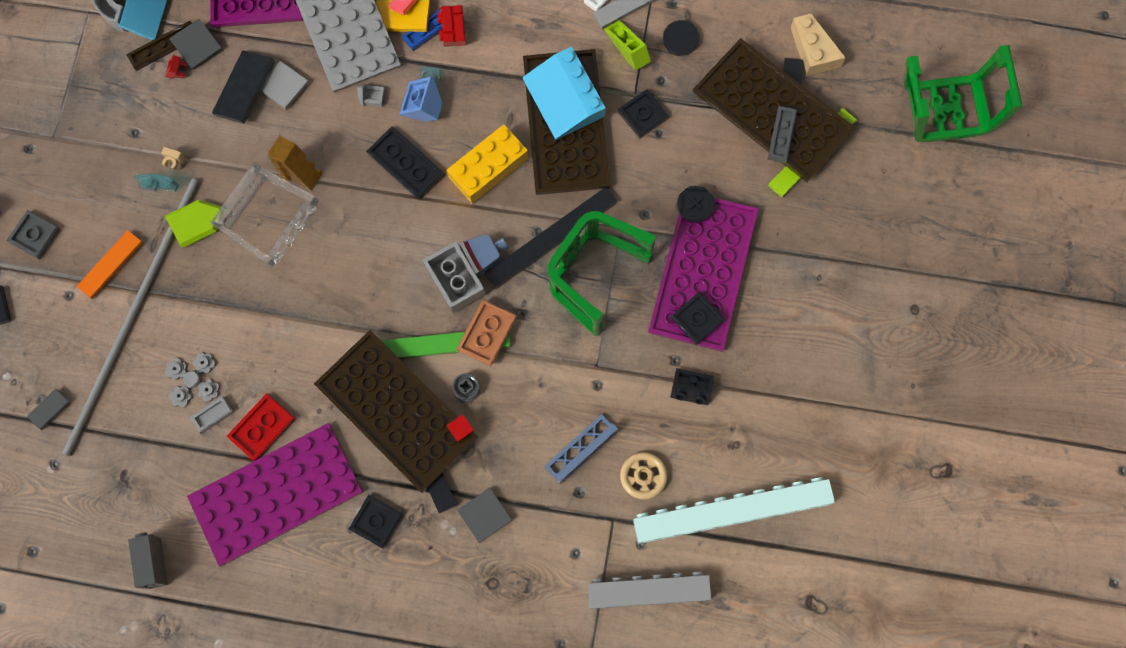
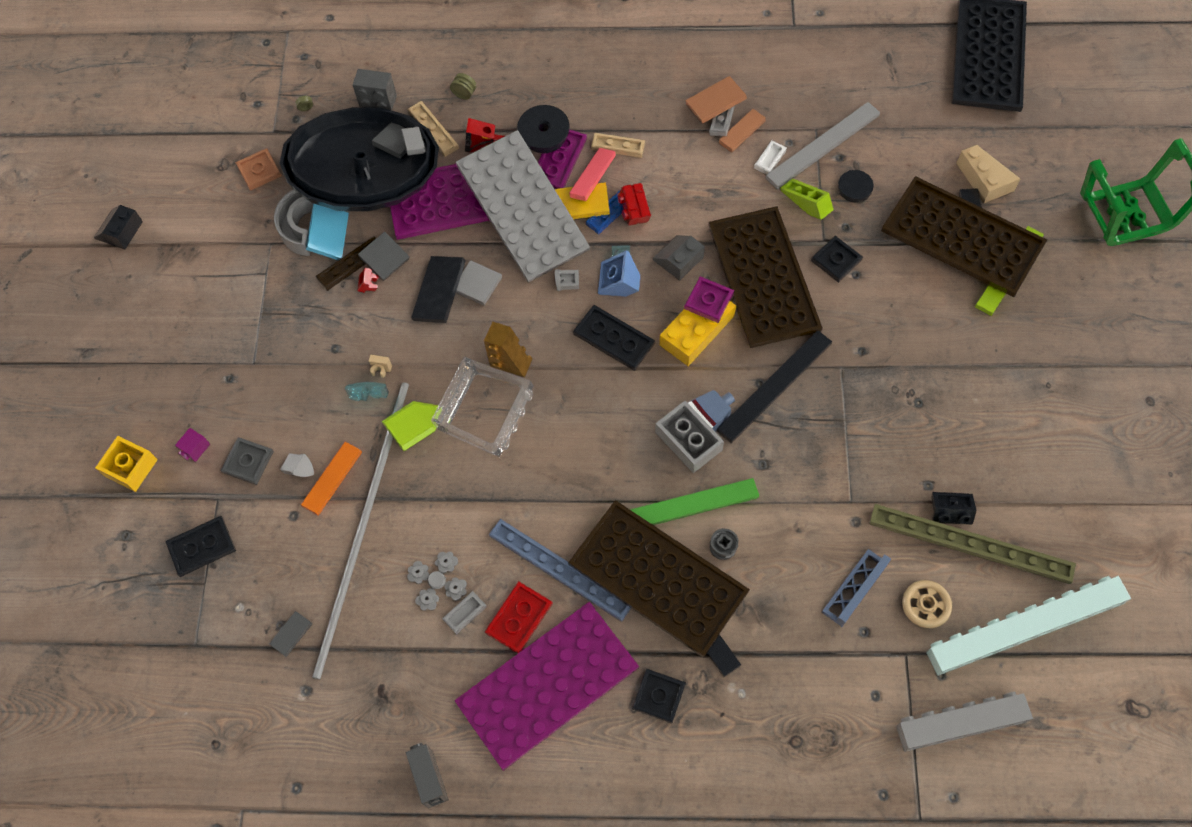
camera: 10 degrees left, 10 degrees down
red tile [446,414,474,442] -> none
nougat tile [456,300,517,367] -> none
dark grey tile [457,488,512,543] -> none
medium azure slope [523,47,606,140] -> none
green windscreen [548,211,655,336] -> none
magenta plate [648,198,758,352] -> none
black tile [670,292,725,346] -> none
black tile [677,186,715,223] -> none
dark grey tile [767,106,797,163] -> none
none -> light grey tile [280,453,314,477]
none -> sand blue tile [489,519,631,622]
none -> dark grey slope [653,235,705,281]
none -> magenta tile [684,277,734,323]
none -> olive plate [869,504,1076,584]

